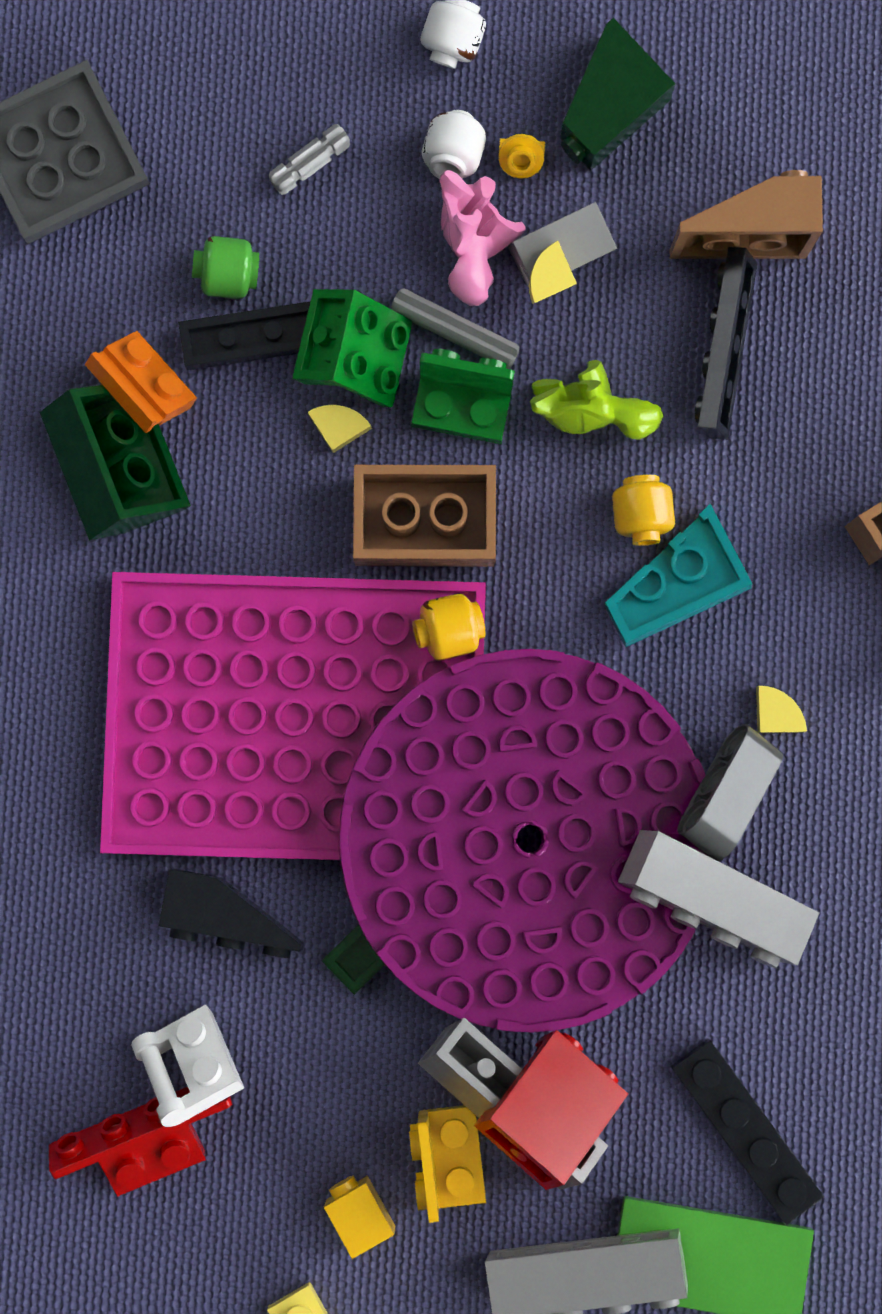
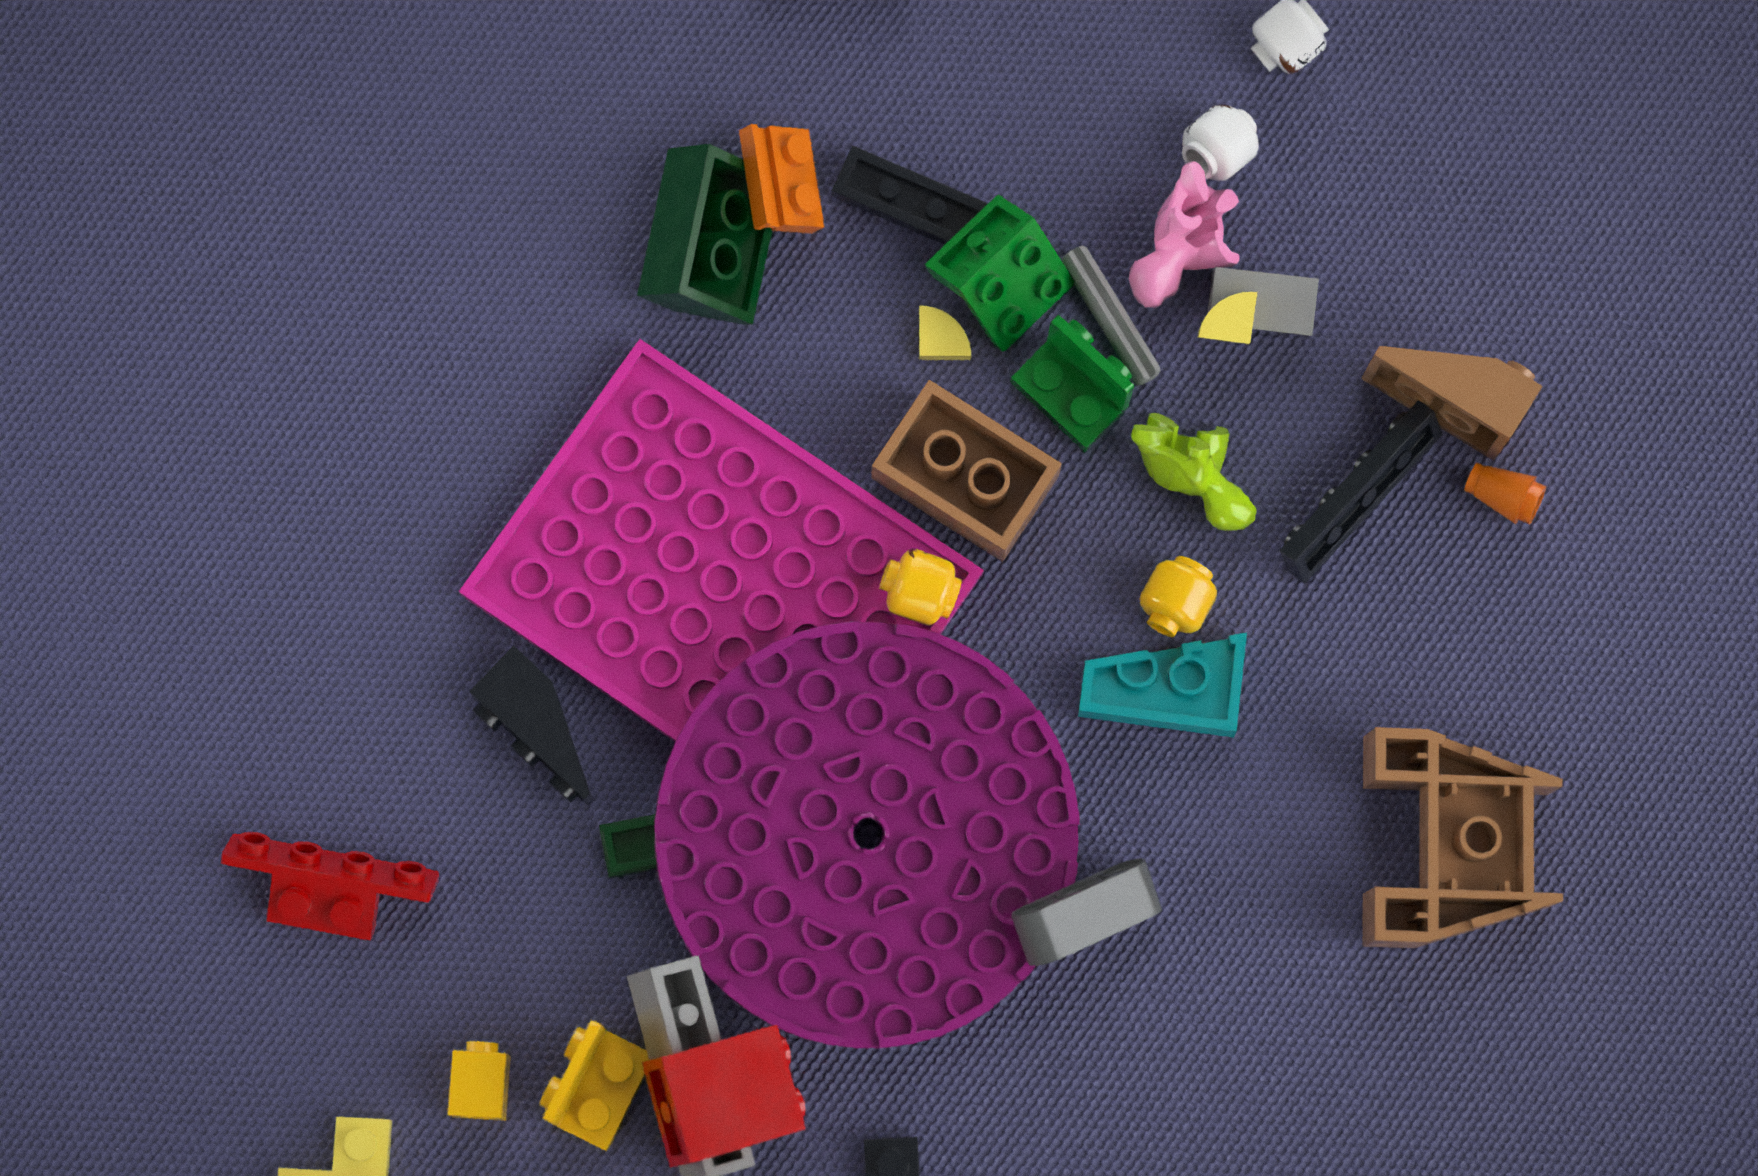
camera: 30 degrees right, 5 degrees down
white plate [131,1004,244,1127] -> none
bright green head [192,236,259,299] -> none
light grey axle [269,124,350,195] -> none
yellow plate [499,134,545,179] -> none
dark green slope [560,18,676,171] -> none
light grey brick [618,830,819,968] -> none
light yellow tile [756,686,807,733] -> none
none -> orange cone [1464,462,1546,525]

